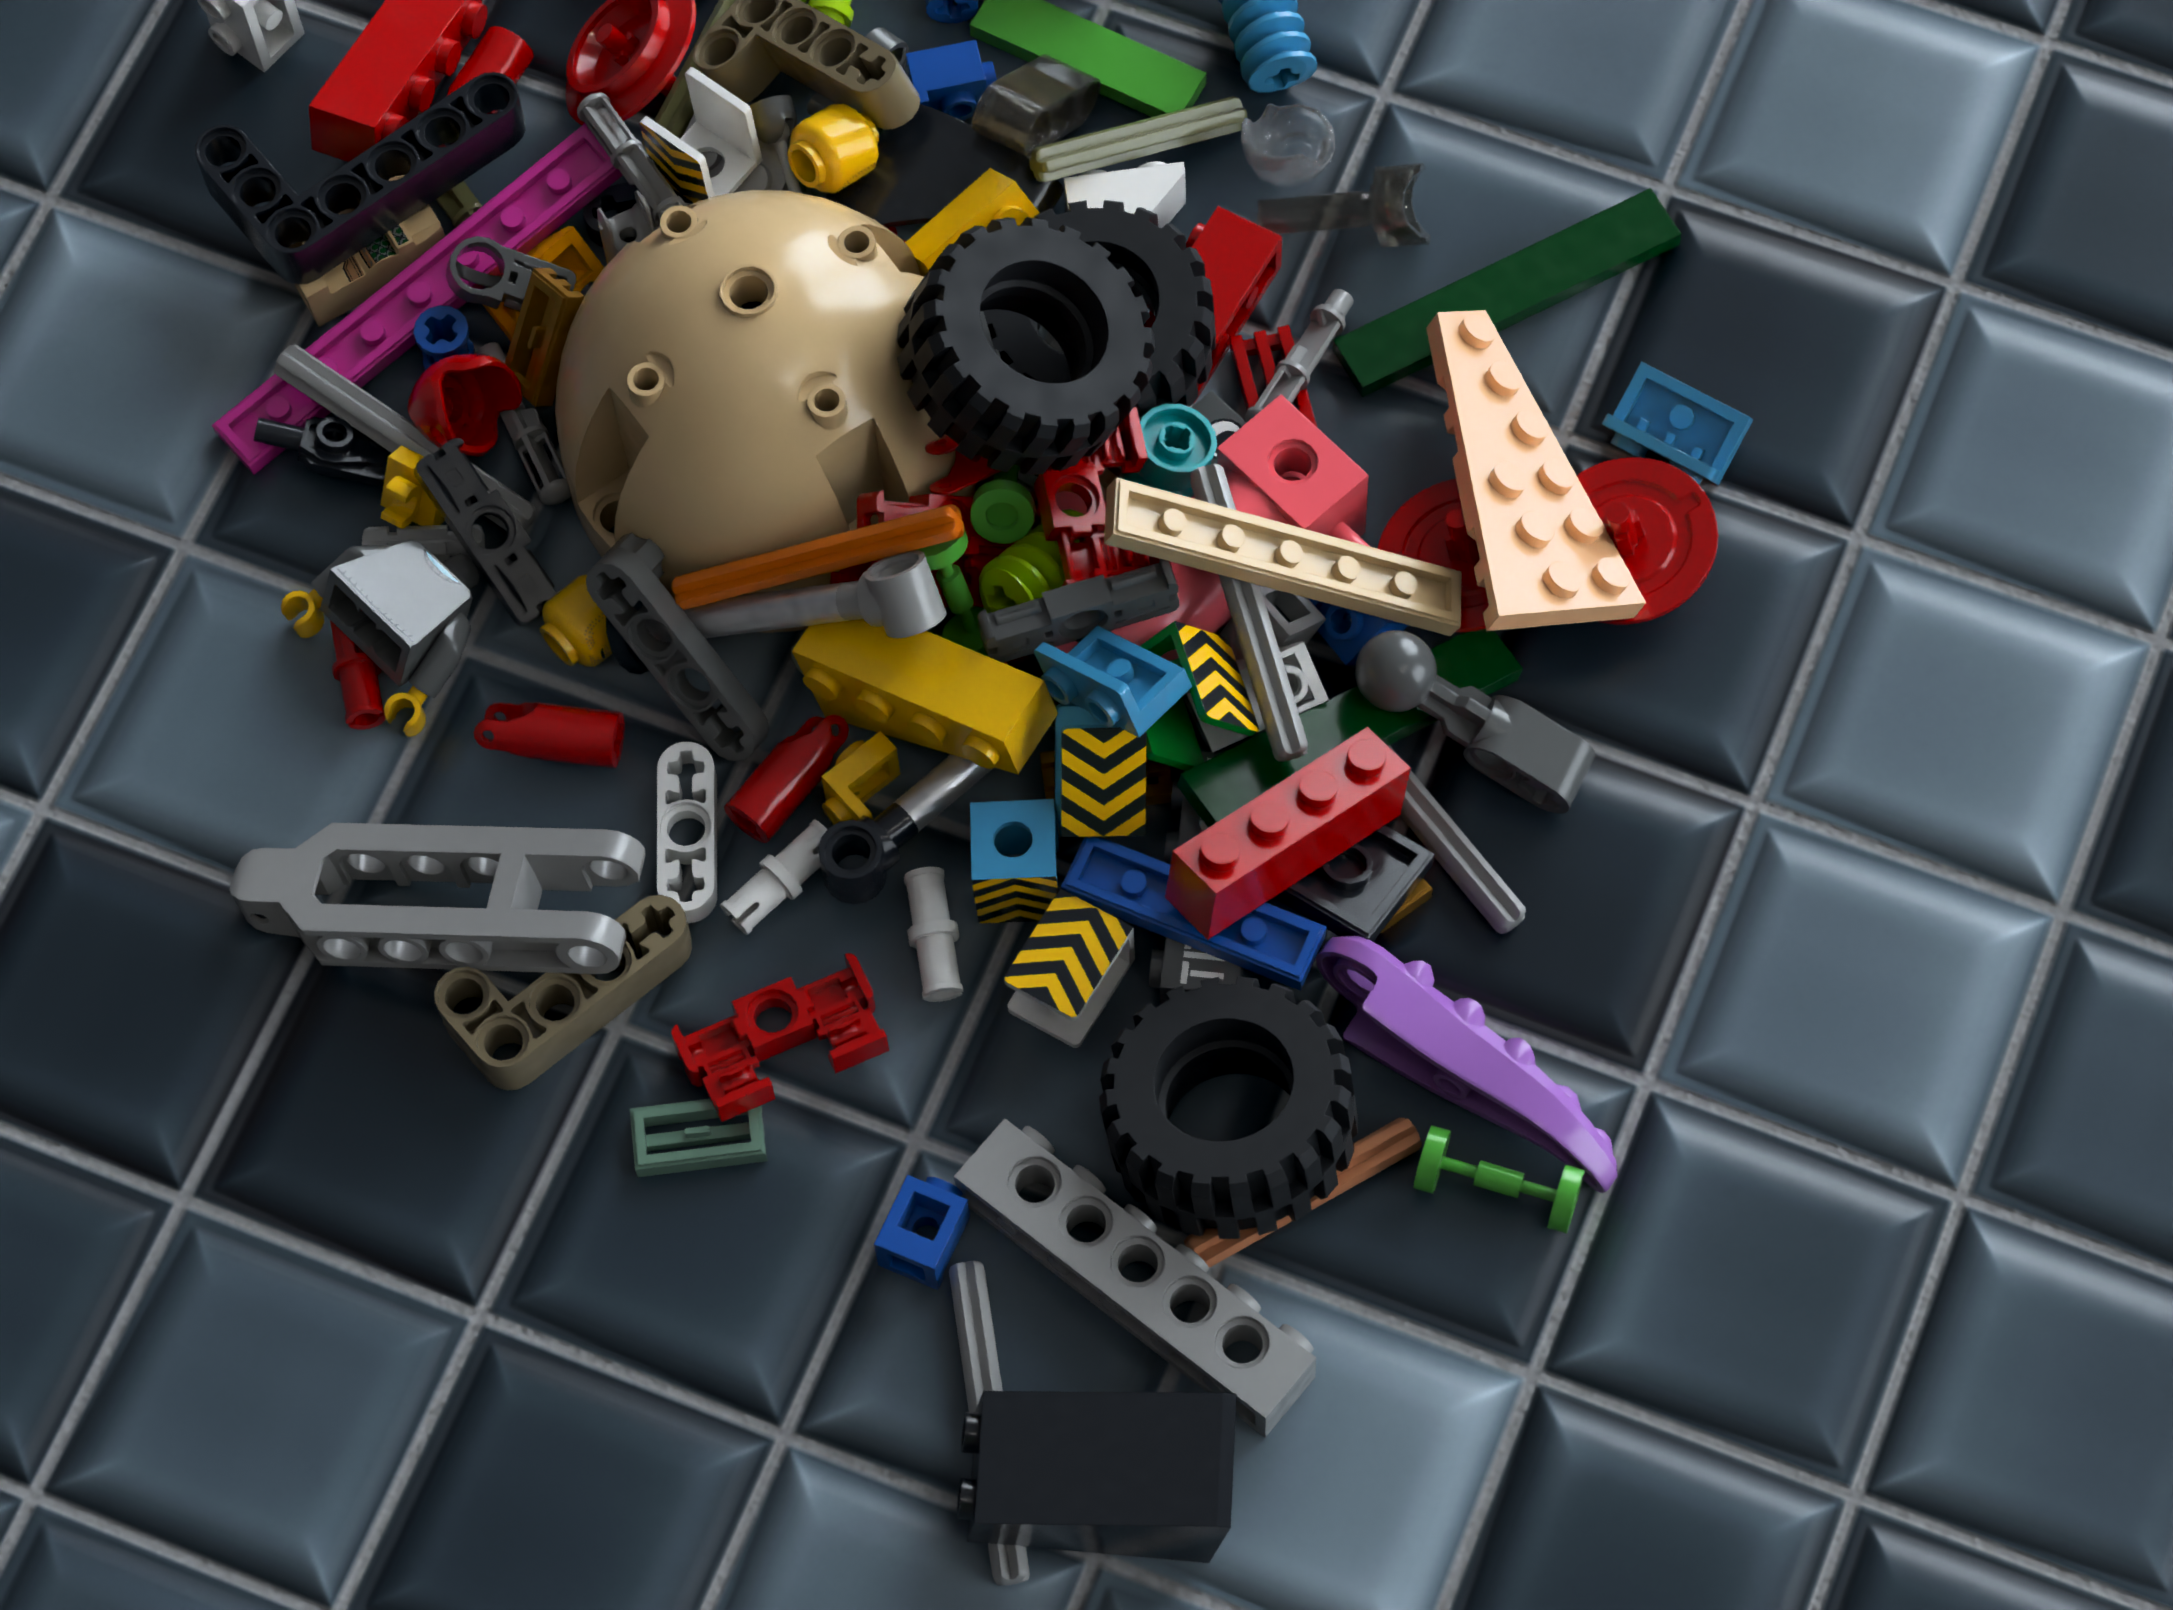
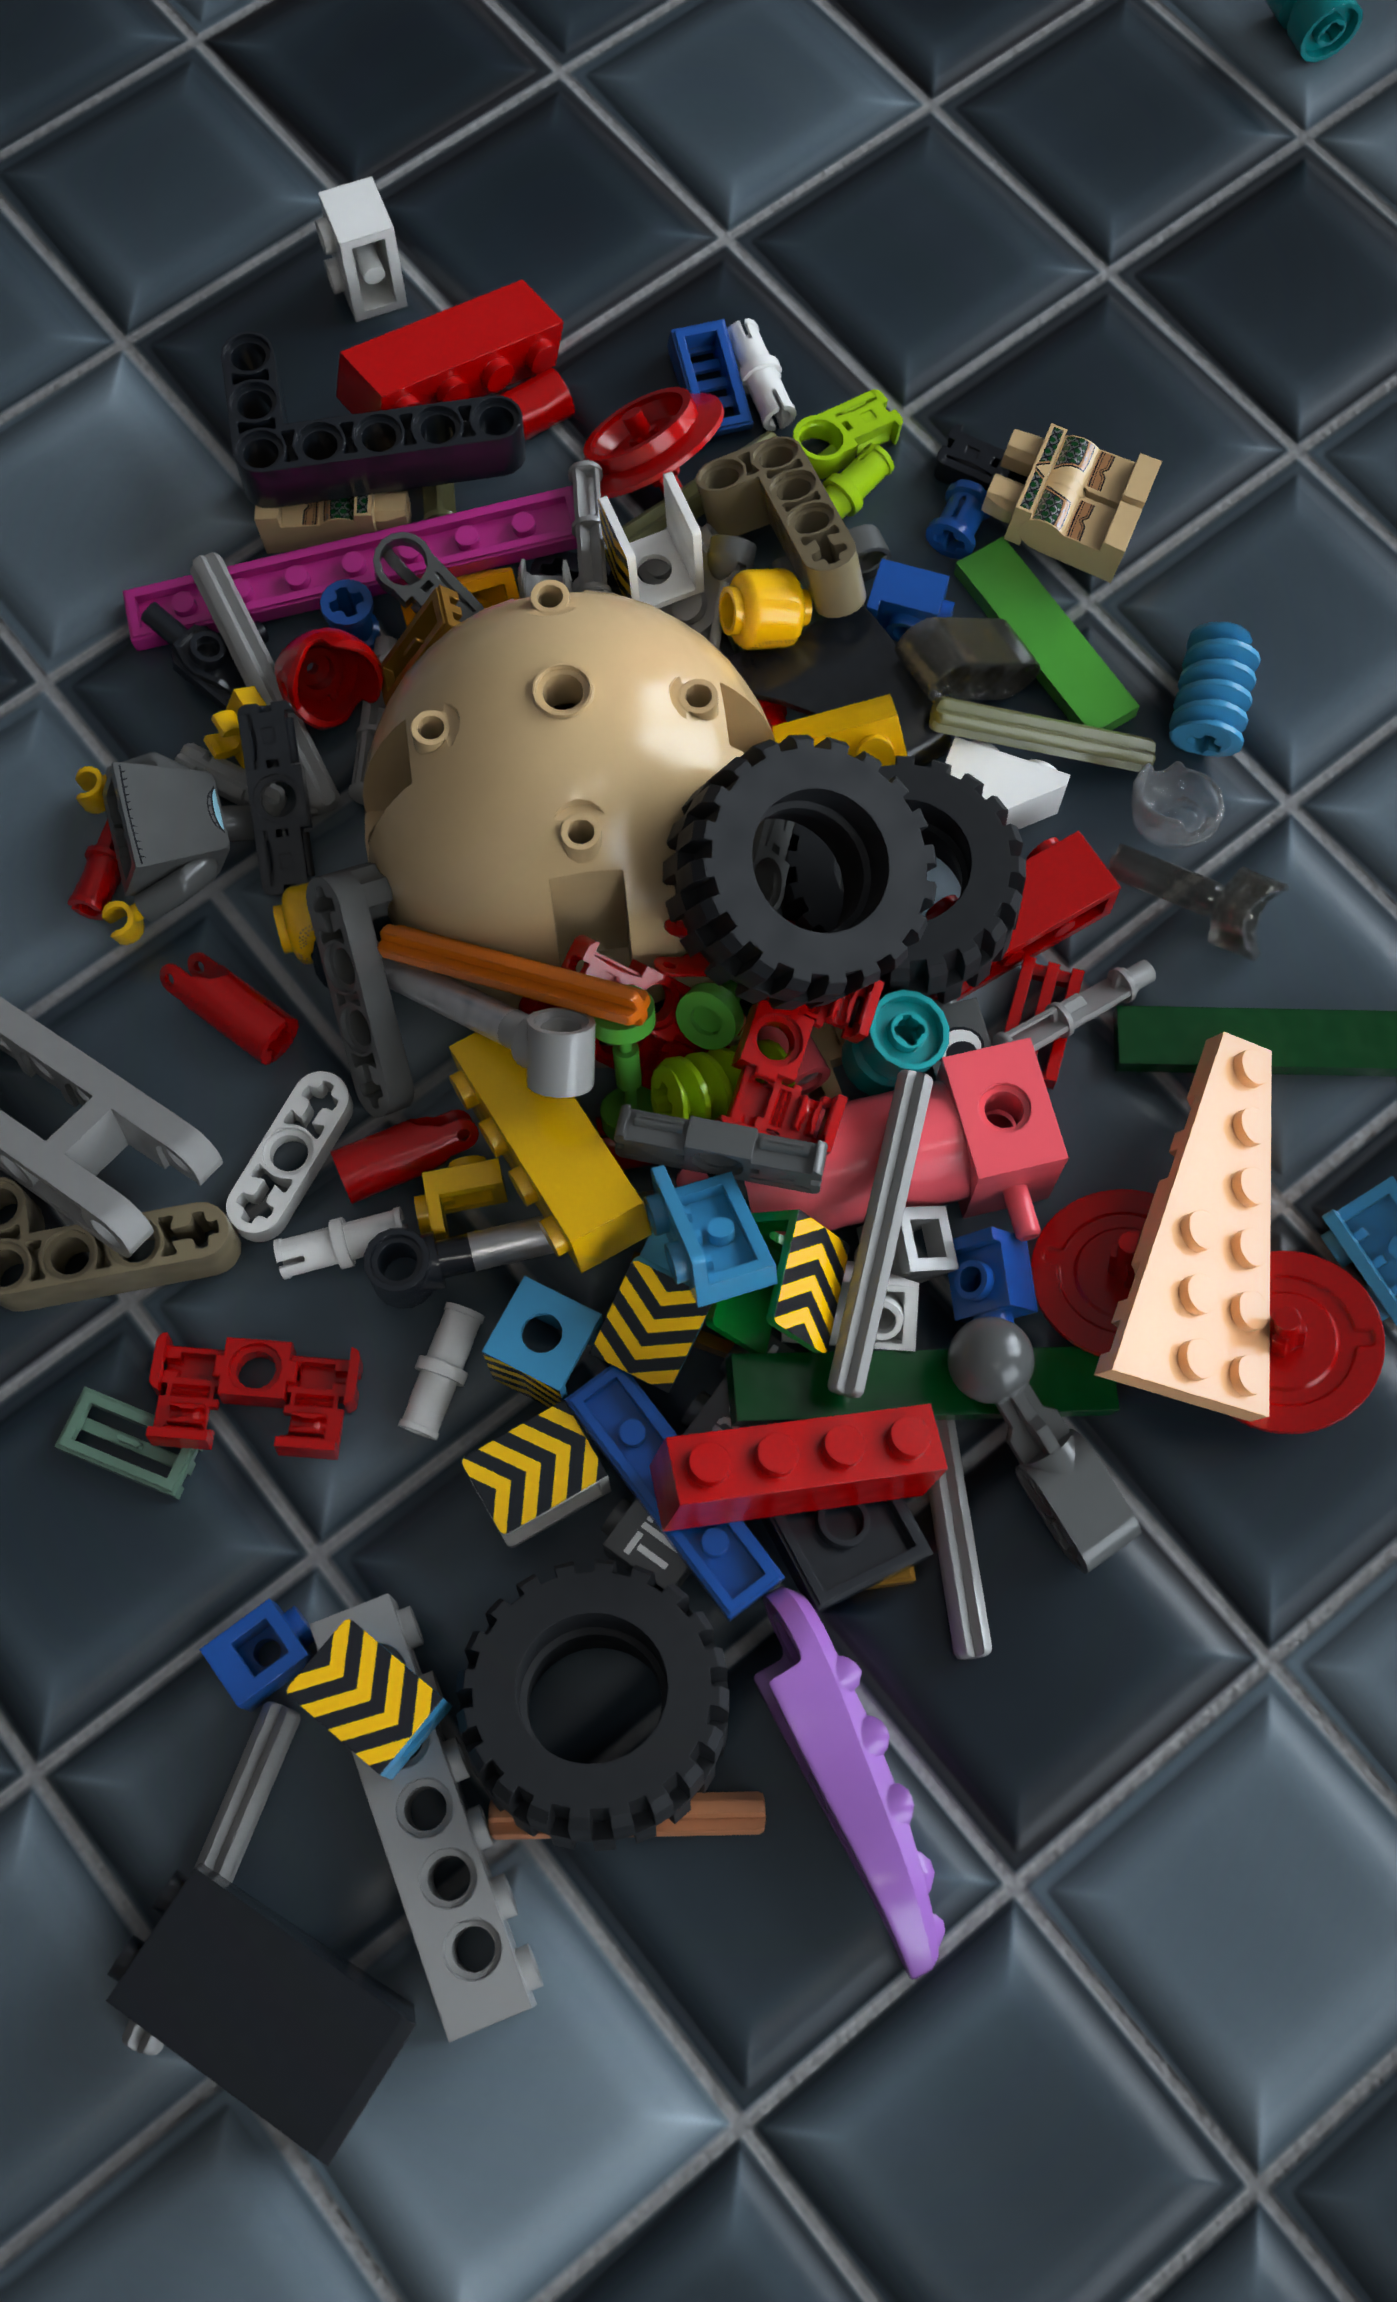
camera: 25 degrees right, 5 degrees up
tan tile [1104,477,1462,636] -> none
bright green wheel [1413,1125,1585,1234] -> none
none -> piece [287,1619,453,1780]

